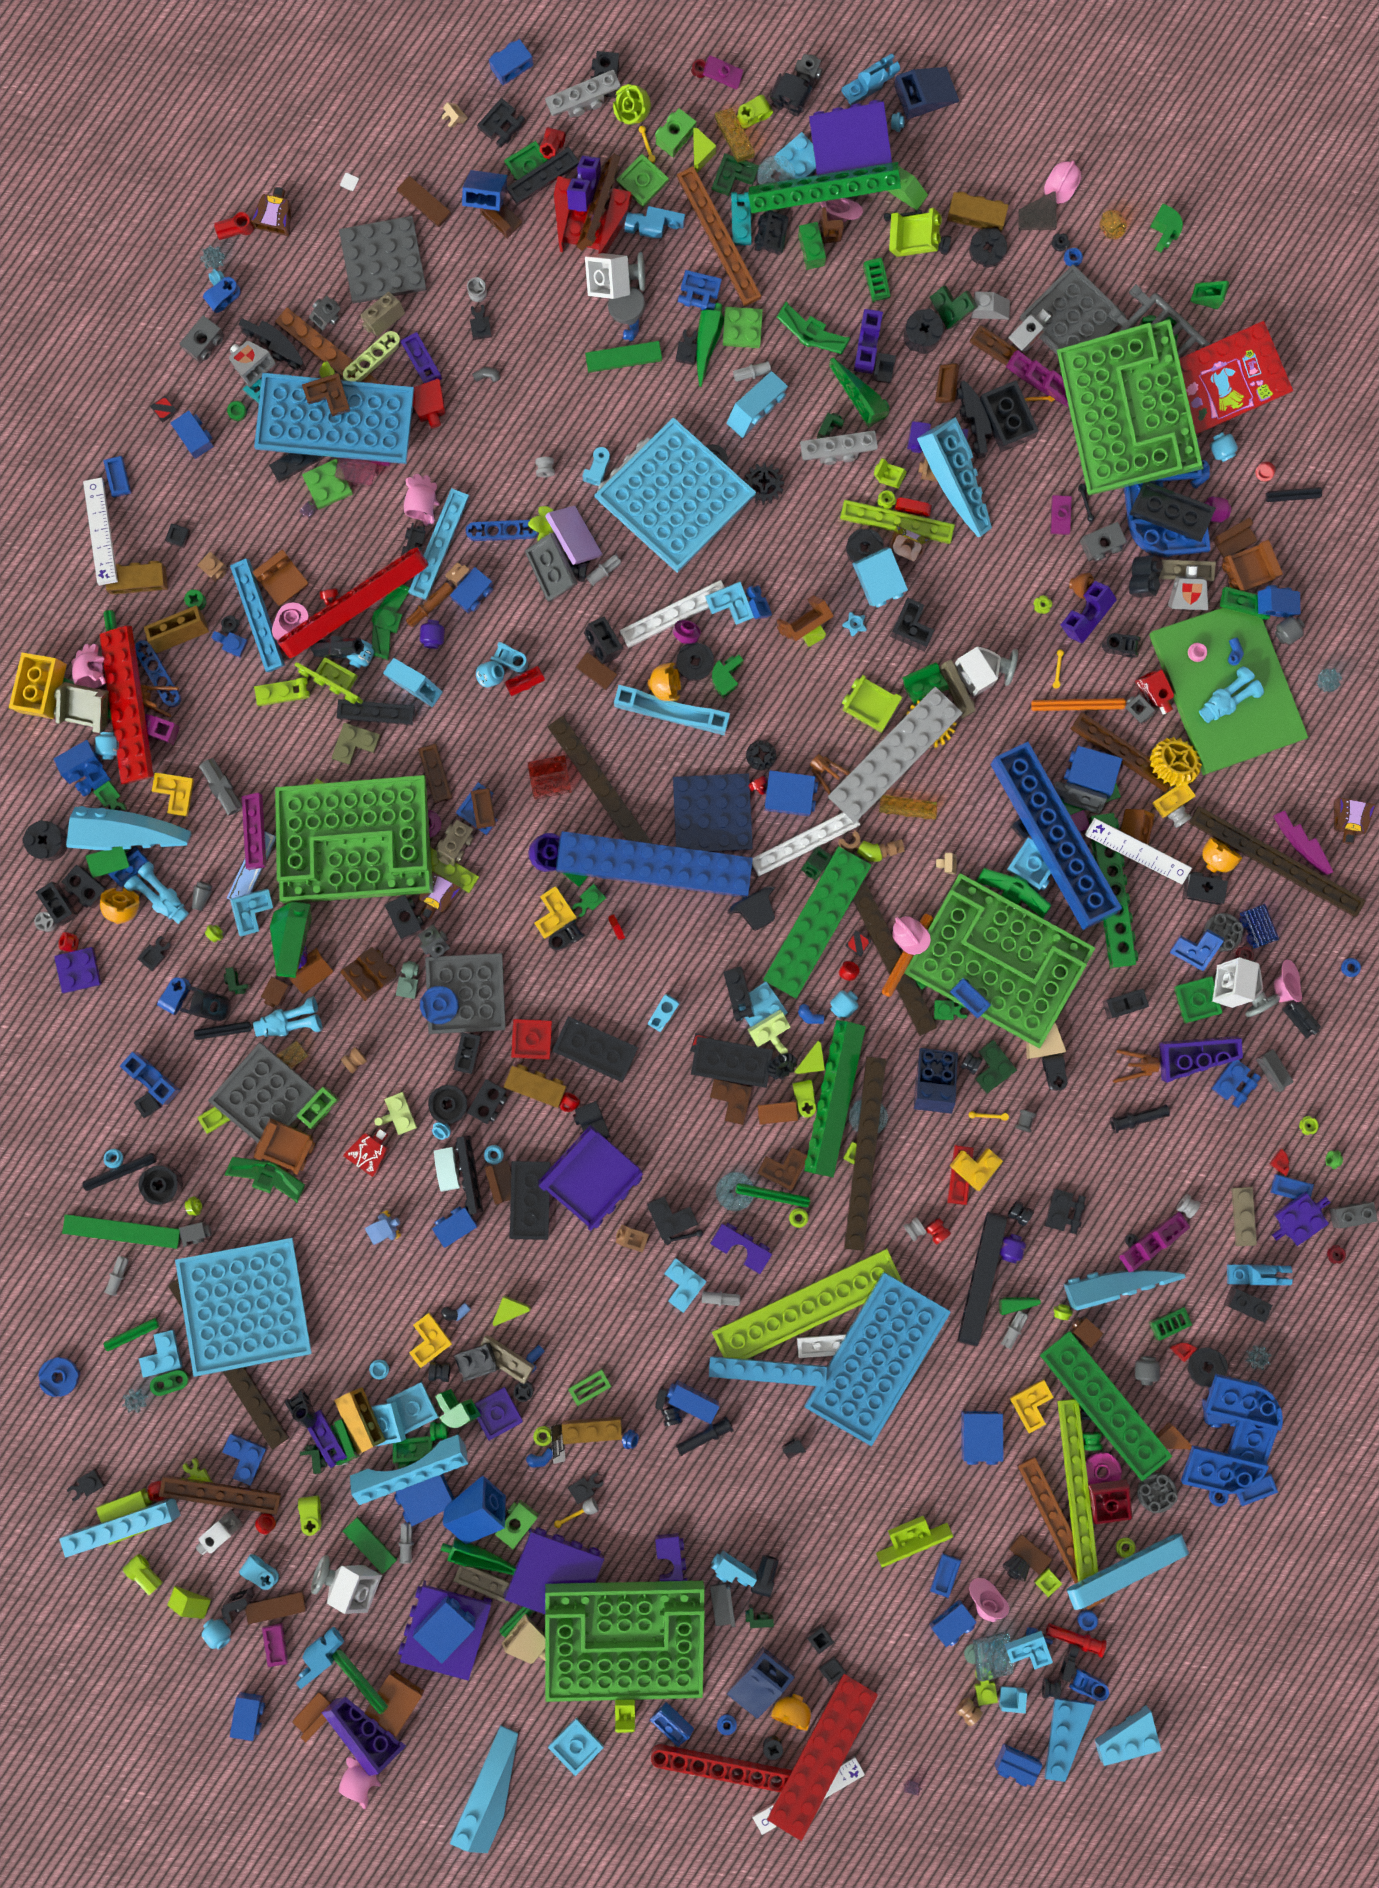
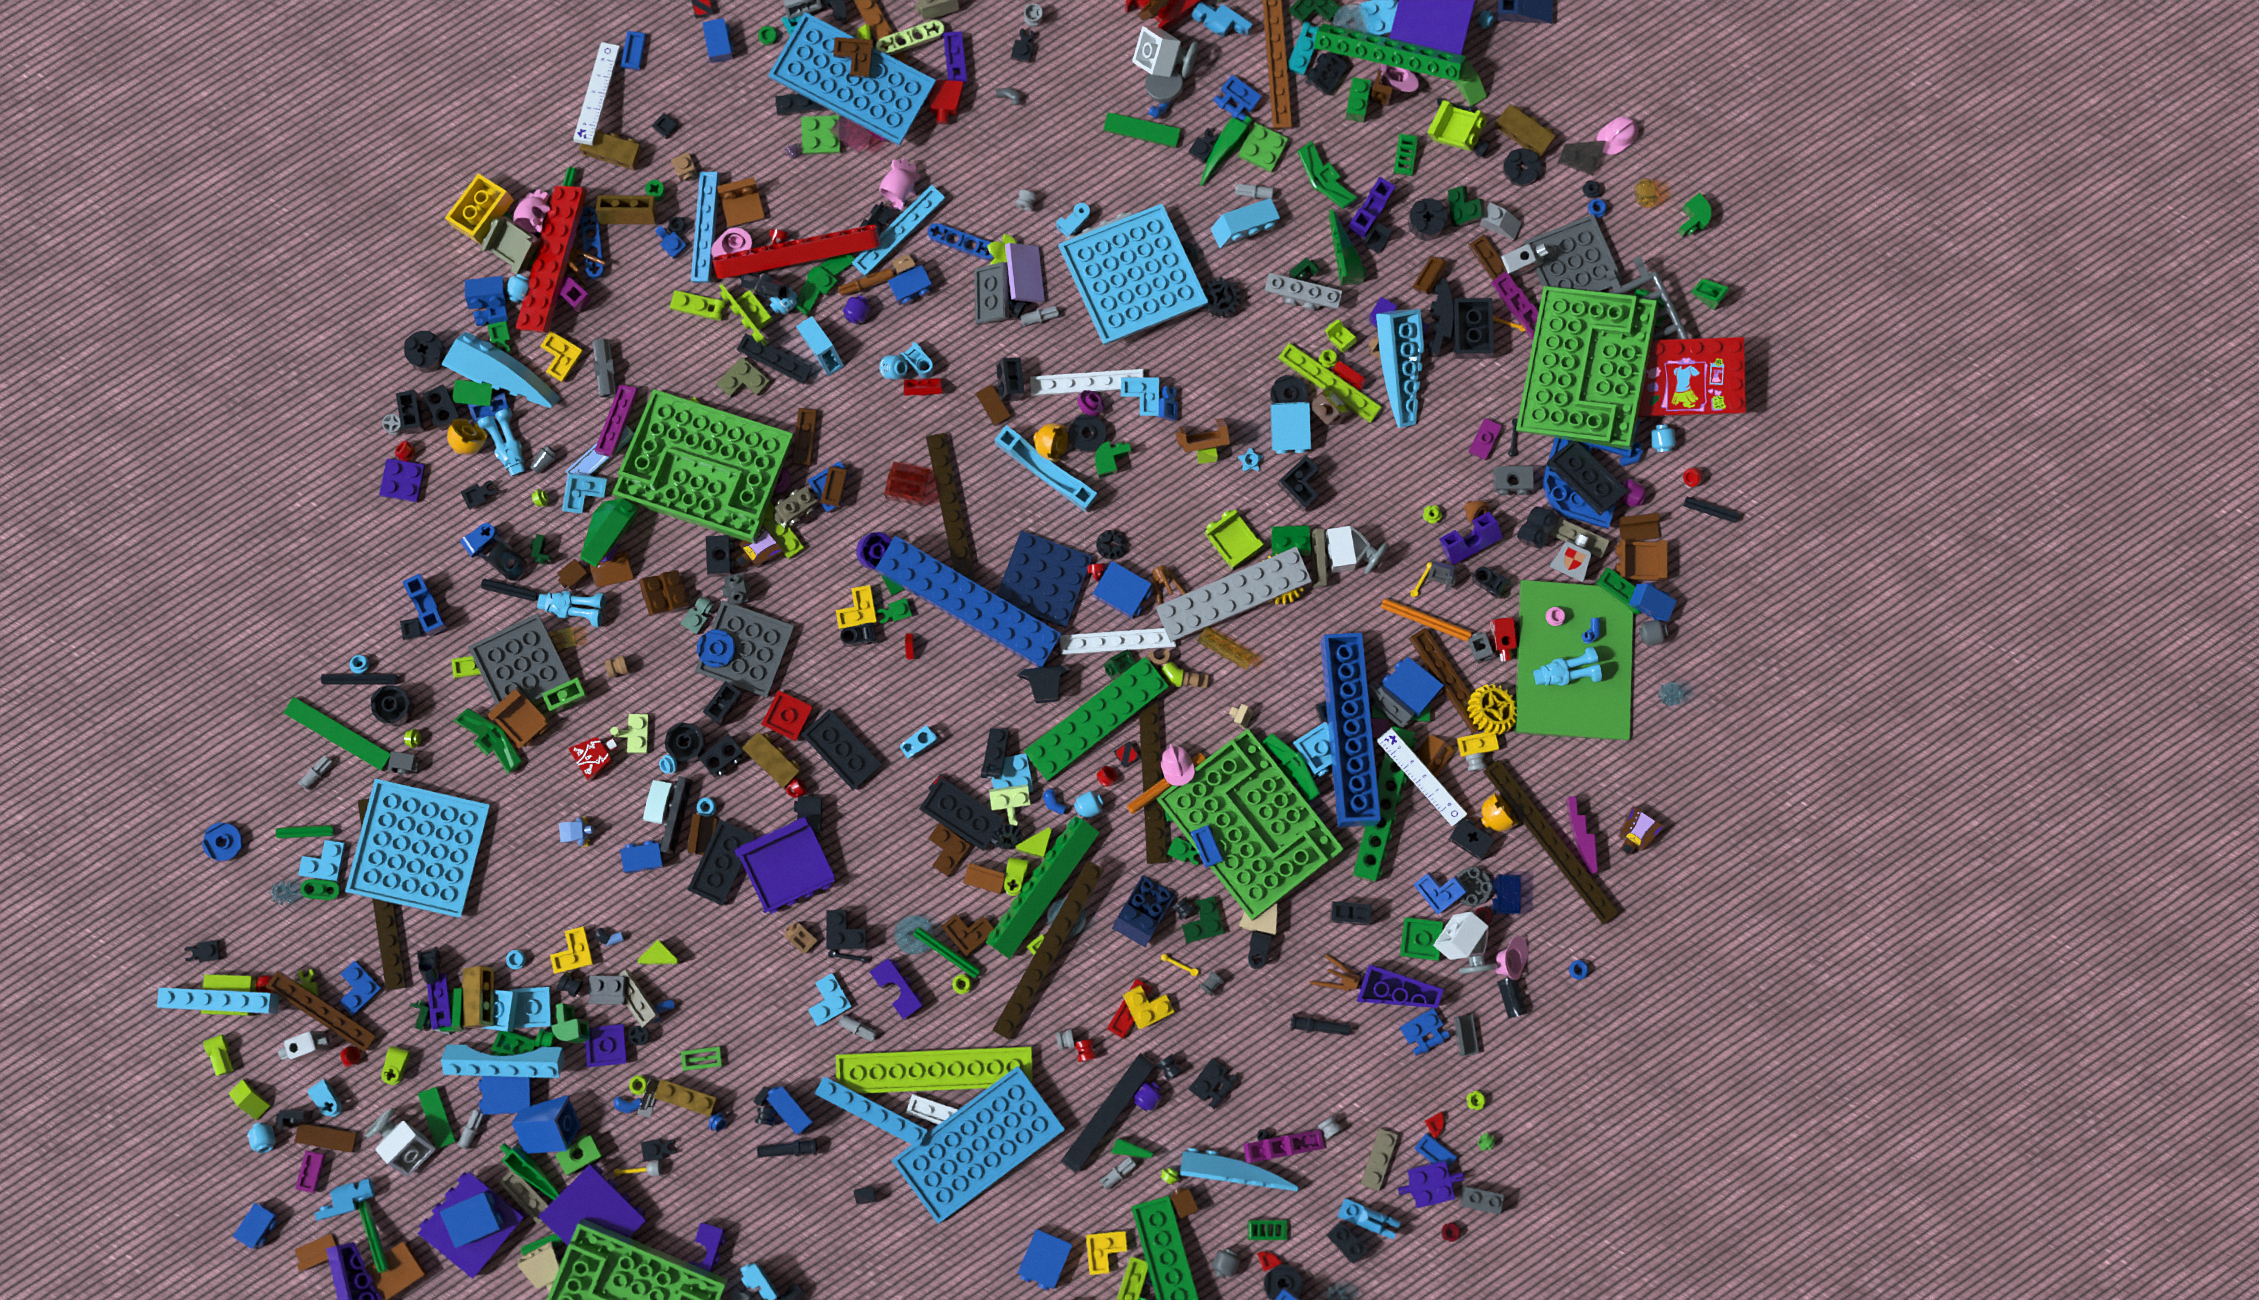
camera: 25 degrees right, 5 degrees down
none -> flat silver bracket [1427,560,1457,591]

